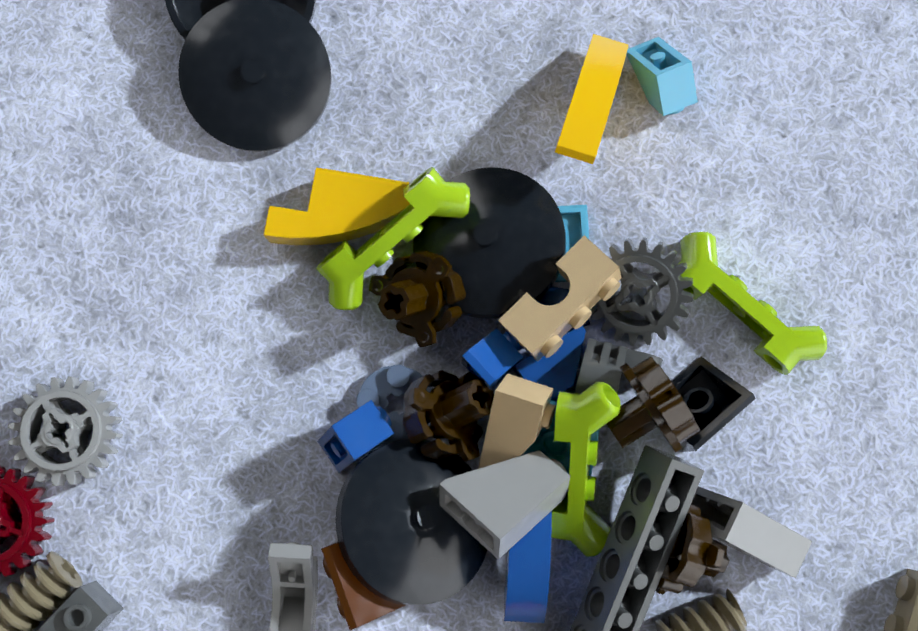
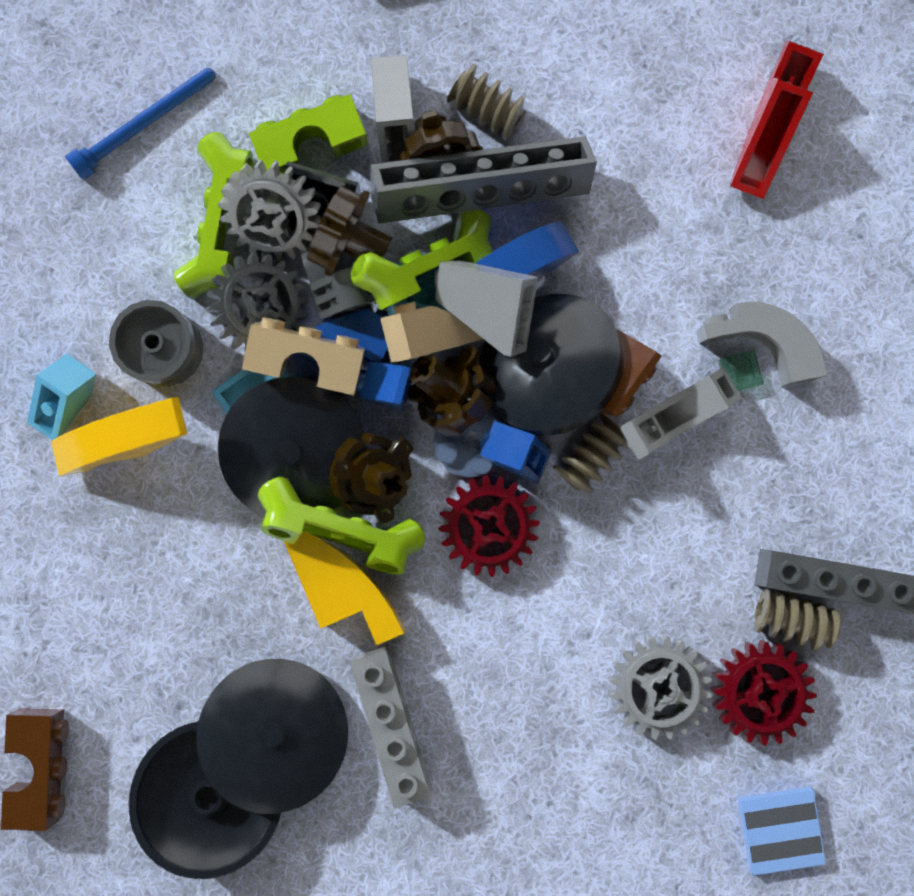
camera: 125 degrees left, 5 degrees up
none -> blue piece [65,68,216,181]
none -> dark grey wheel [109,300,203,387]
none -> light grey gear [218,160,322,262]
none -> lime arch [249,94,369,173]
none -> light grey brick [350,645,431,809]
none -> dark red gear [438,475,540,577]
none -> dark tan piece [552,413,630,493]

